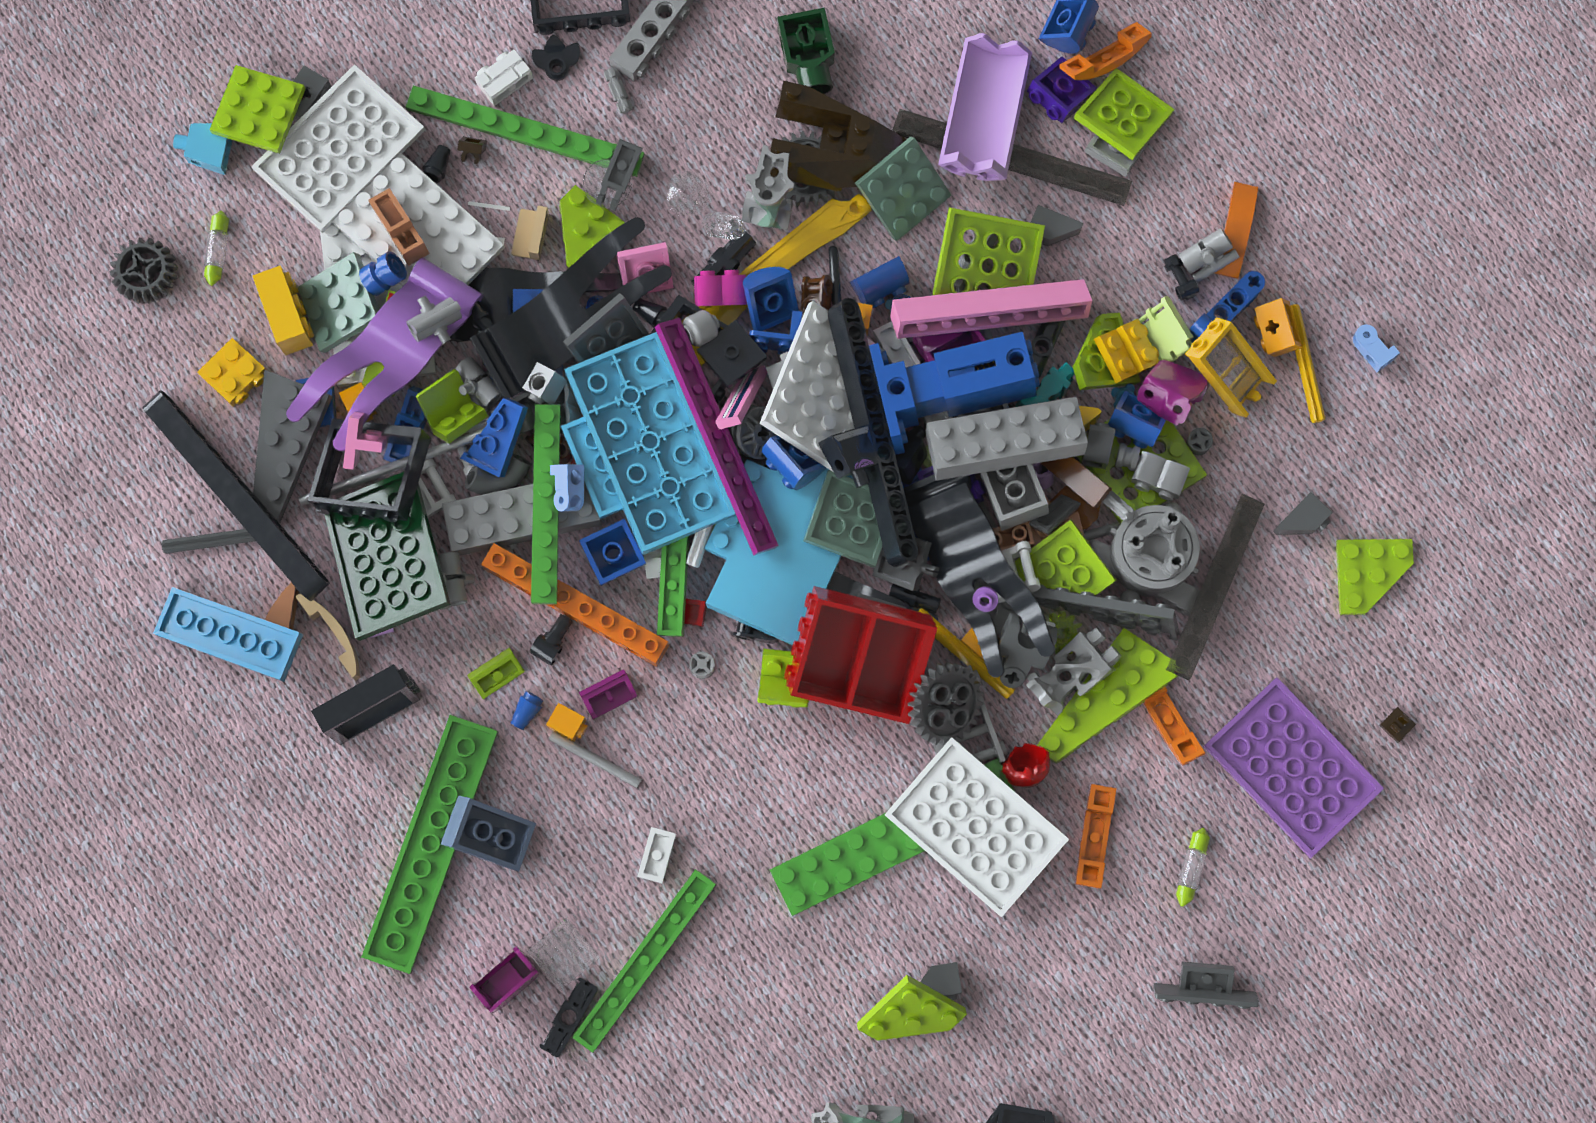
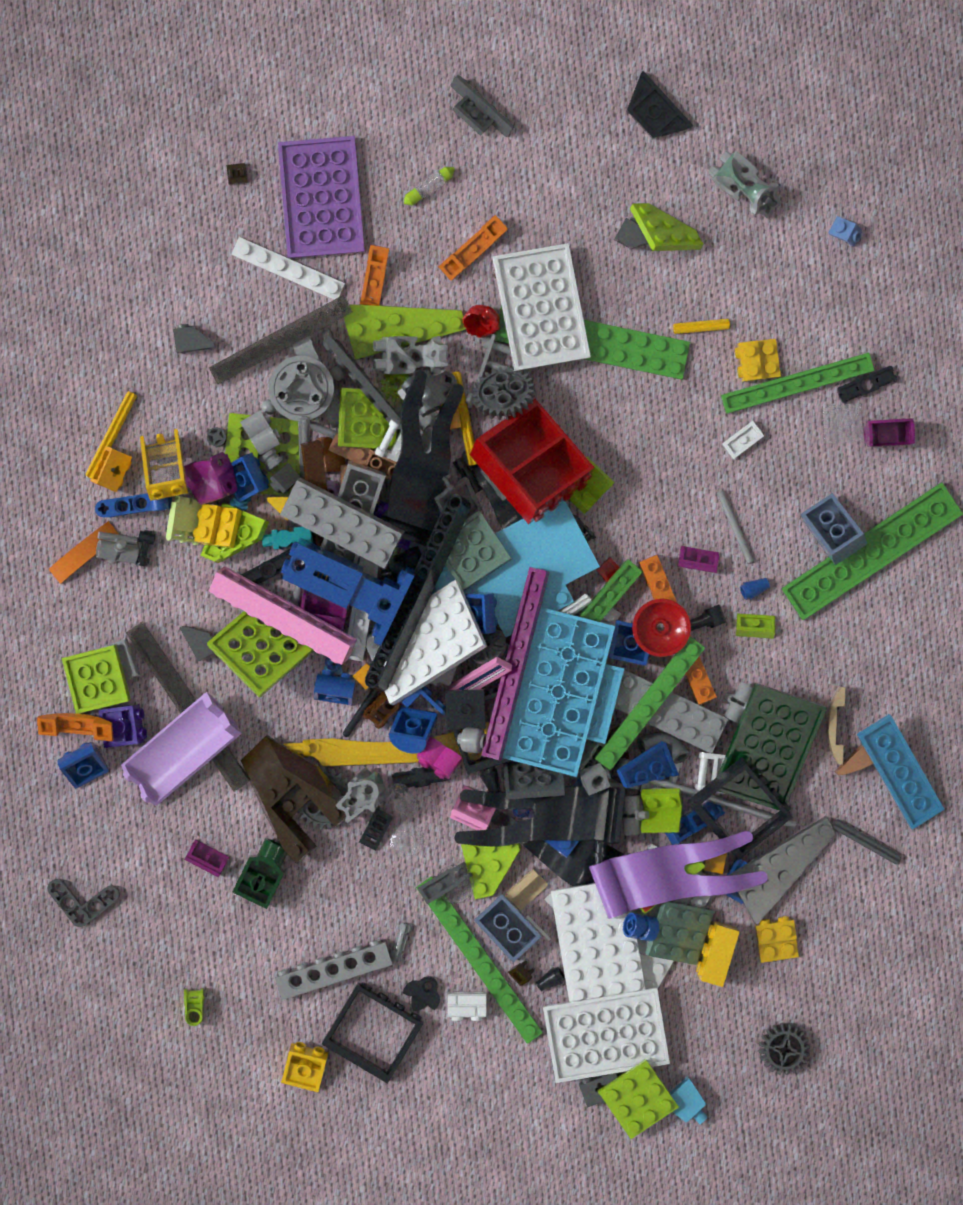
camera: 145 degrees left, 10 degrees up
black beam [142,390,330,601] -> none
piece [204,211,229,286] -> none
black window [311,664,421,745] -> none
bright pink bracket [343,412,387,469] -> none
nougat slope [368,188,430,266] -> none
light grey pin [406,295,462,344] -> none
light orange brick [546,703,588,742] -> none
light blue leg [550,464,584,511] -> none
light grey wheel [689,651,715,679] -> none
black torso [818,424,878,488] -> none
sand green plate [855,137,952,241] -> none
medium lavender plate [973,587,999,612] -> none
dark grey tile [1029,494,1081,535] -> none
lime plate [1336,539,1414,615] -> none
light blue leg [1353,324,1400,373] -> none
none -> magenta hinge [184,839,229,877]
none -> white plate [231,237,345,301]
none -> black slope [359,808,393,851]
none -> sand blue brick [474,894,542,963]
none -> red dish [632,598,691,657]
none -> yellow axle [673,319,730,334]
none -> yellow plate [734,338,781,382]

